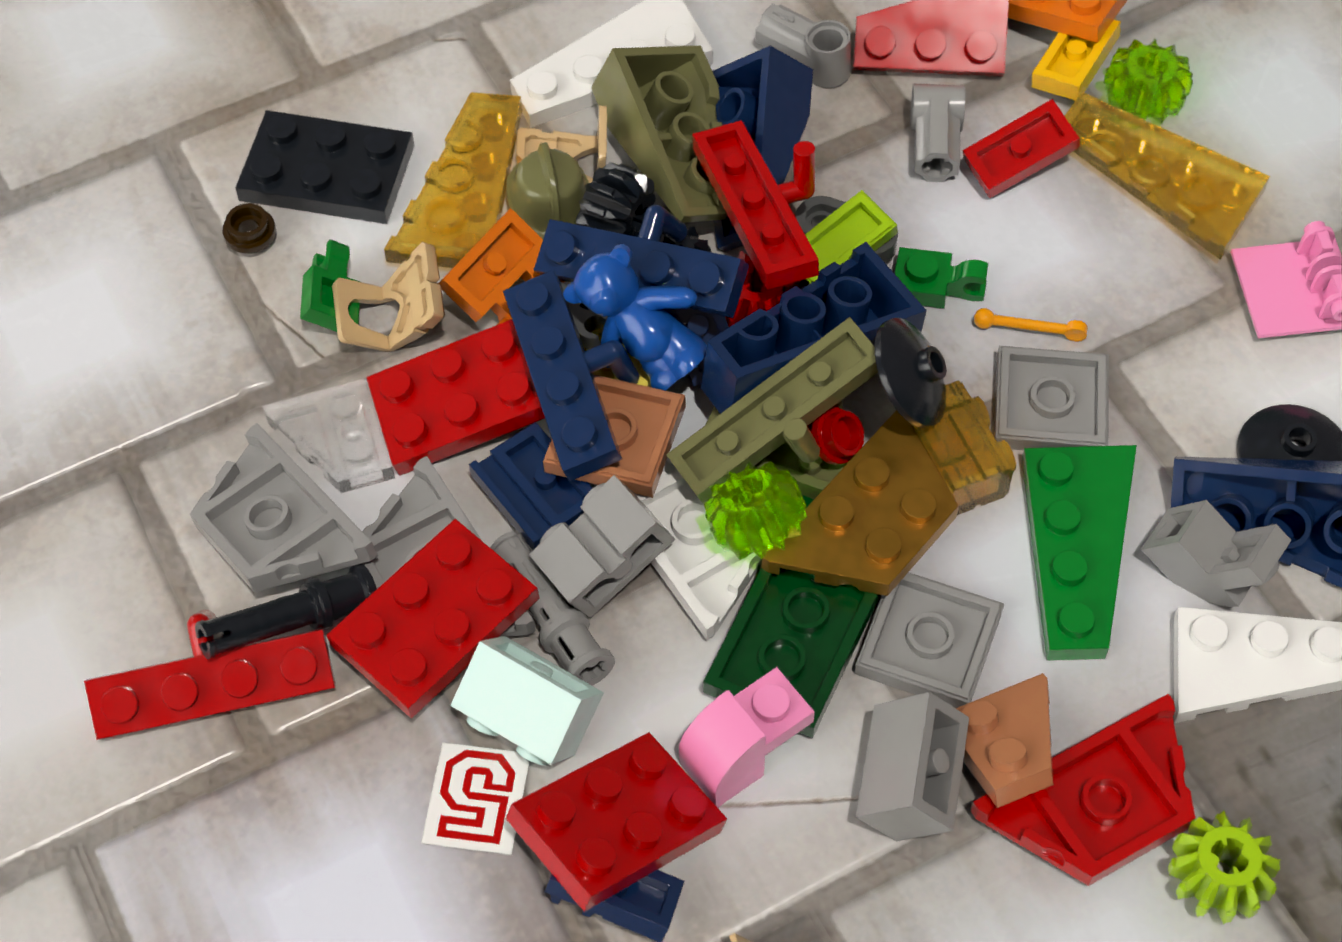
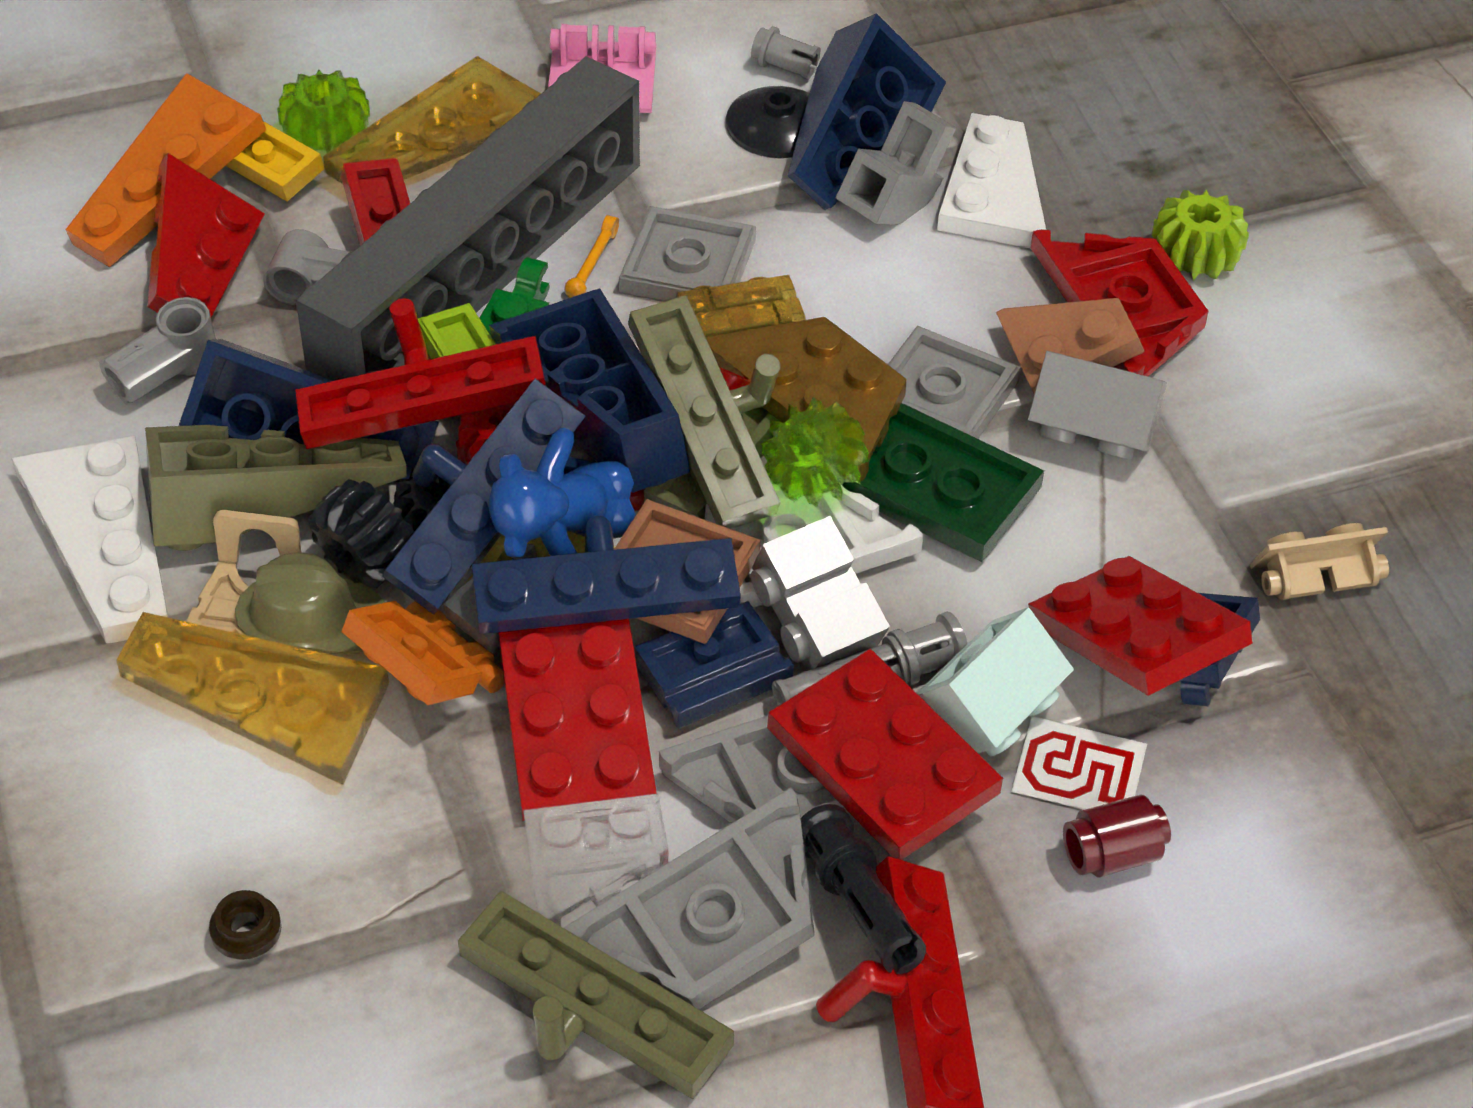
camera: 85 degrees left, 10 degrees down
black plate [235,110,415,224] -> none
green plate [300,239,360,332] -> none
tan piece [332,242,445,352] -> none
bright pink brick [679,667,815,807] -> none
black dish [874,318,947,428] -> none
green wing [1022,445,1137,661] -> none
none -> dark grey brick [296,56,640,381]
none -> olive plate [458,891,734,1099]
none -> dark red brick [1063,794,1171,878]

